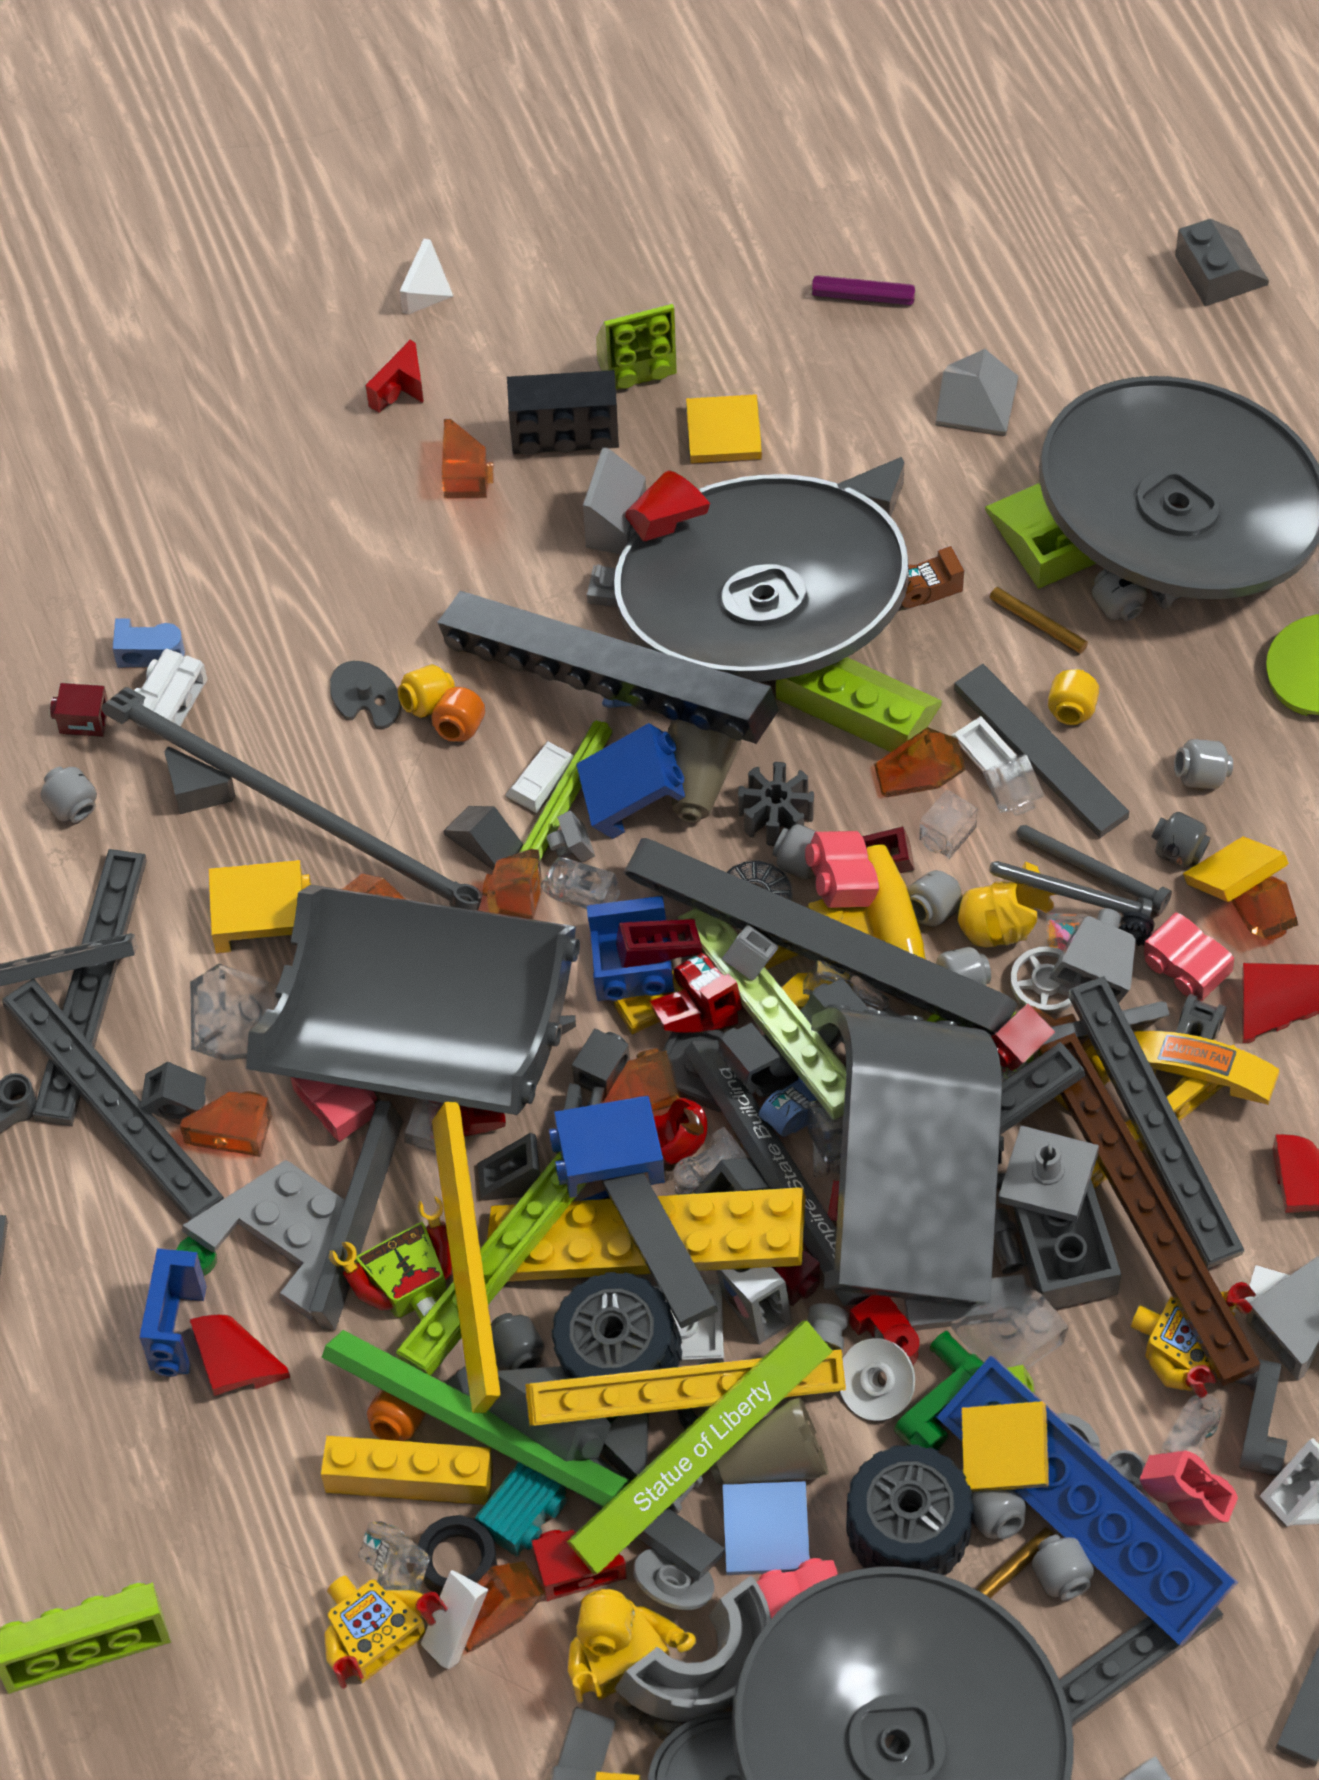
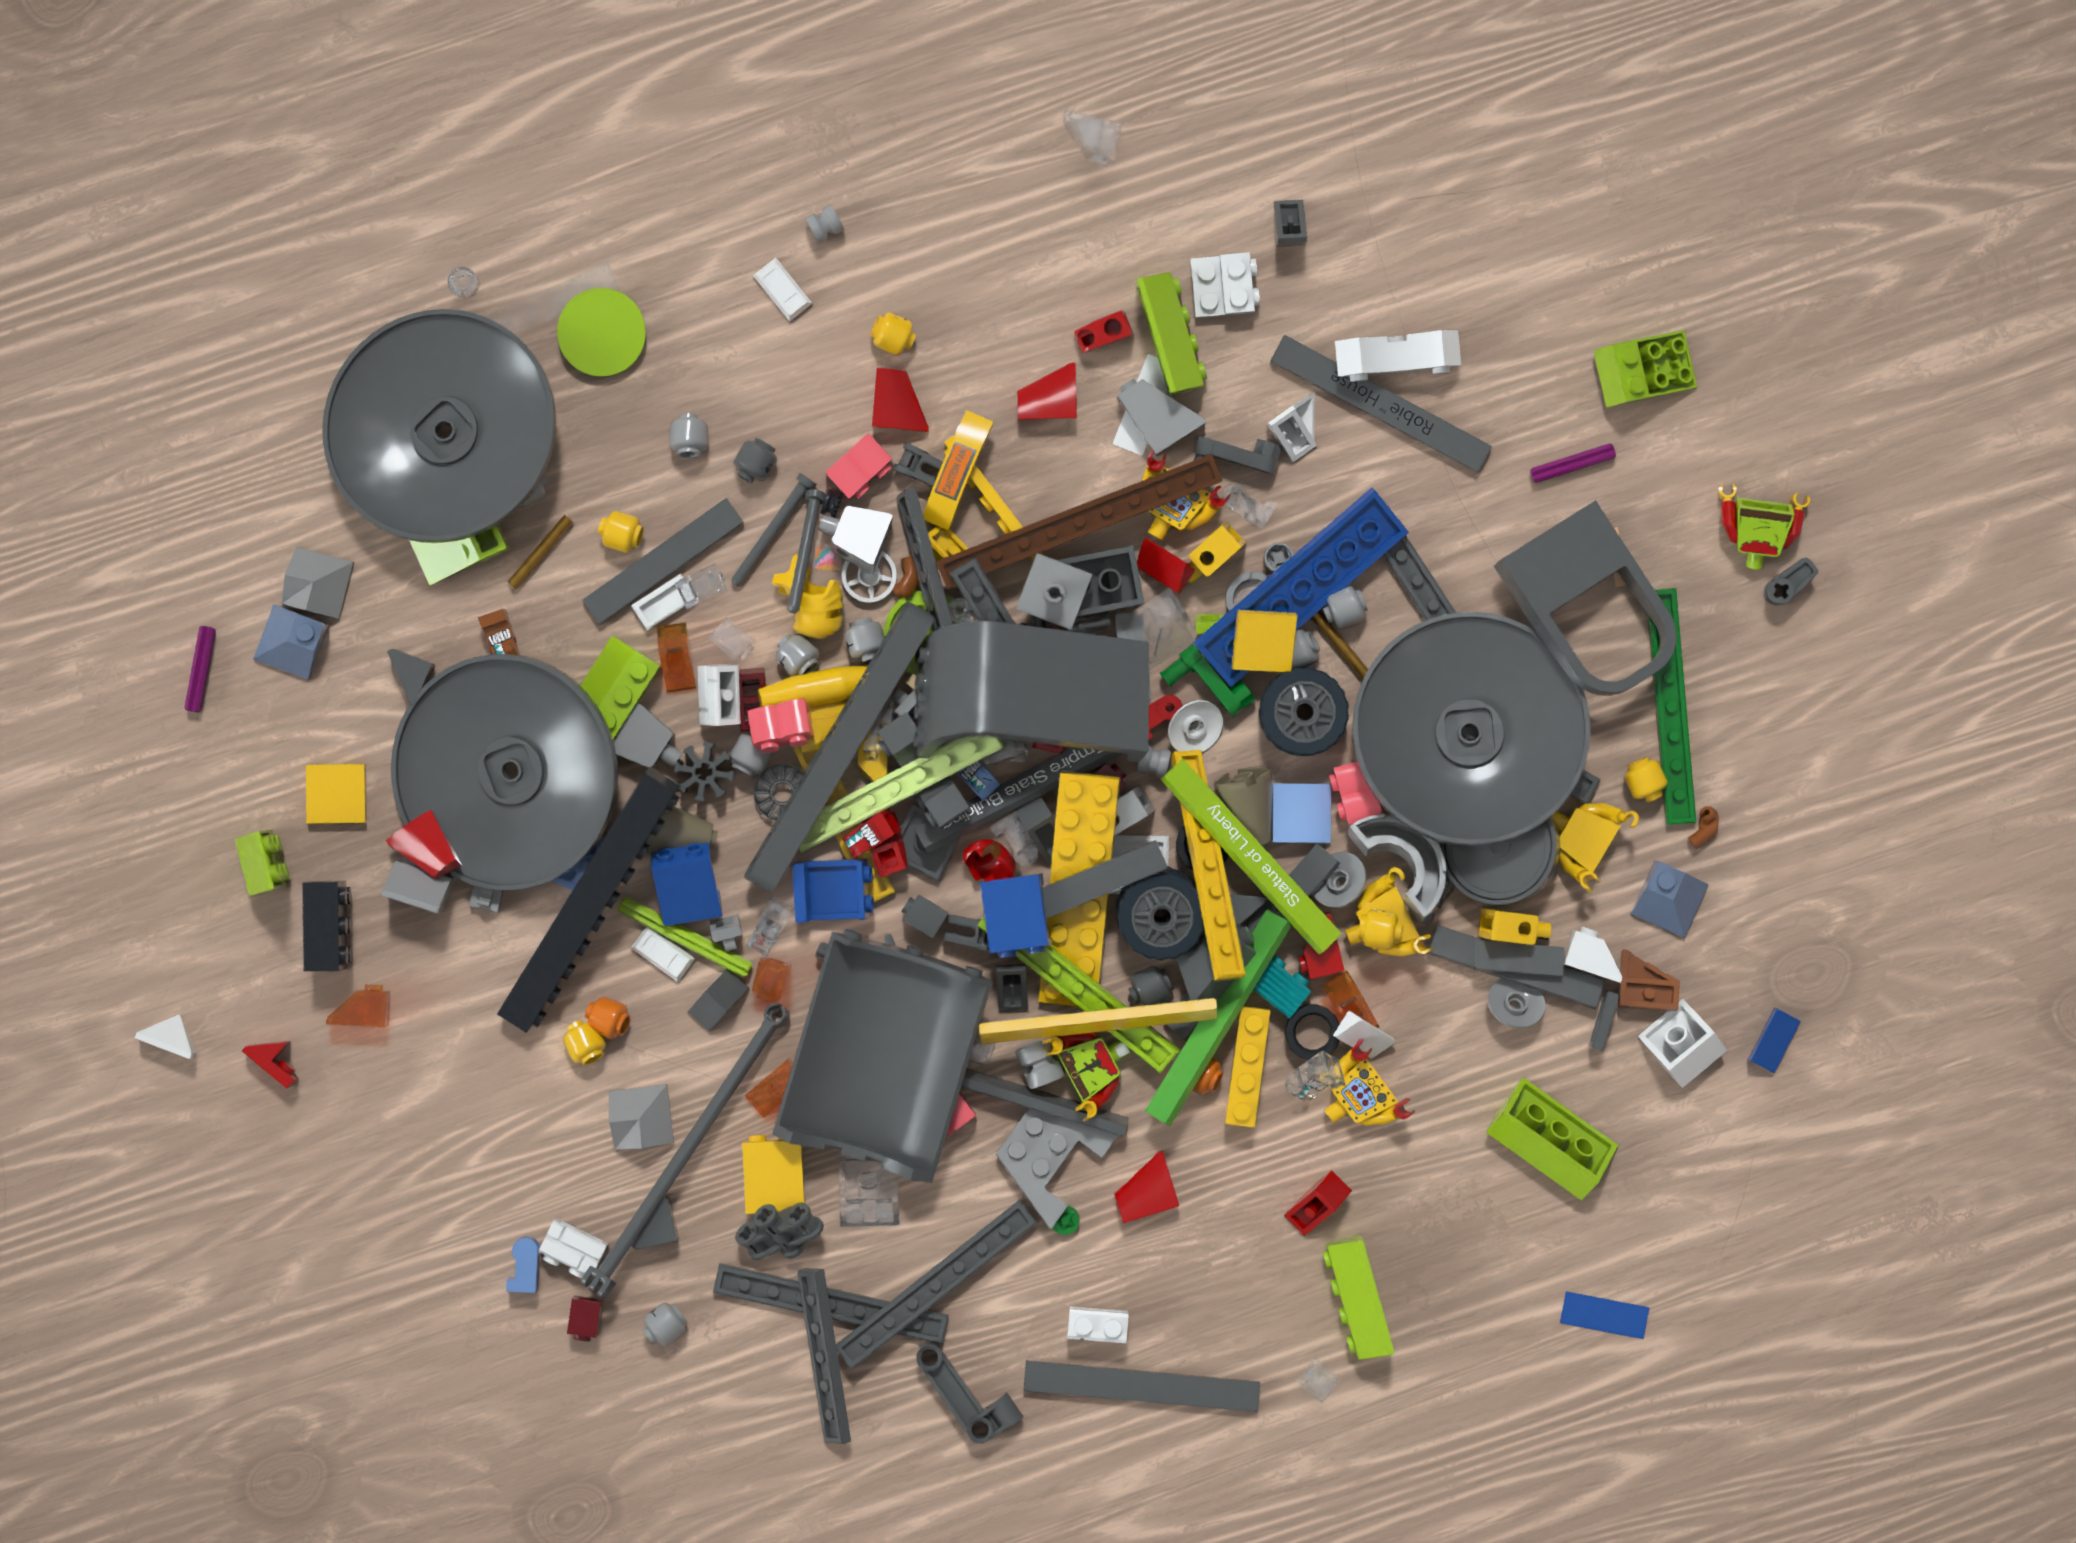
camera: 90 degrees left, 30 degrees up
blue panel [139,1248,207,1377] -> none
dark grey brick [140,1062,206,1124] -> none
clear orange slope [180,1091,272,1157] -> none
dark grey piece [330,661,401,729] -> none
clear orange slope [603,1049,681,1112] -> none
dark red slope [616,919,702,968] -> none
light grey slope [722,925,779,980] -> none
brick [992,1003,1055,1072] -> none
dark grey tile [1067,976,1244,1269] -> none
coral brick [1139,1451,1238,1526] -> none
dark grey slope [1175,219,1269,307] -> none
yellow tile [1183,836,1289,902] -> none
clear orange slope [1231,876,1299,940] -> none
none -> sand blue slope [253,604,329,680]
none -> light grey slope [609,1084,674,1150]
none -> light grey torso [613,702,683,768]
none -> white brick [697,664,741,726]
none -> dark grey axle [735,1202,824,1260]
none -> light grey wheel [1015,1037,1065,1089]
none -> white brick [1067,1306,1129,1343]
none -> red slope [1137,537,1195,594]
none -> yellow torso [1188,521,1246,584]
none -> red slope [1284,1170,1352,1236]

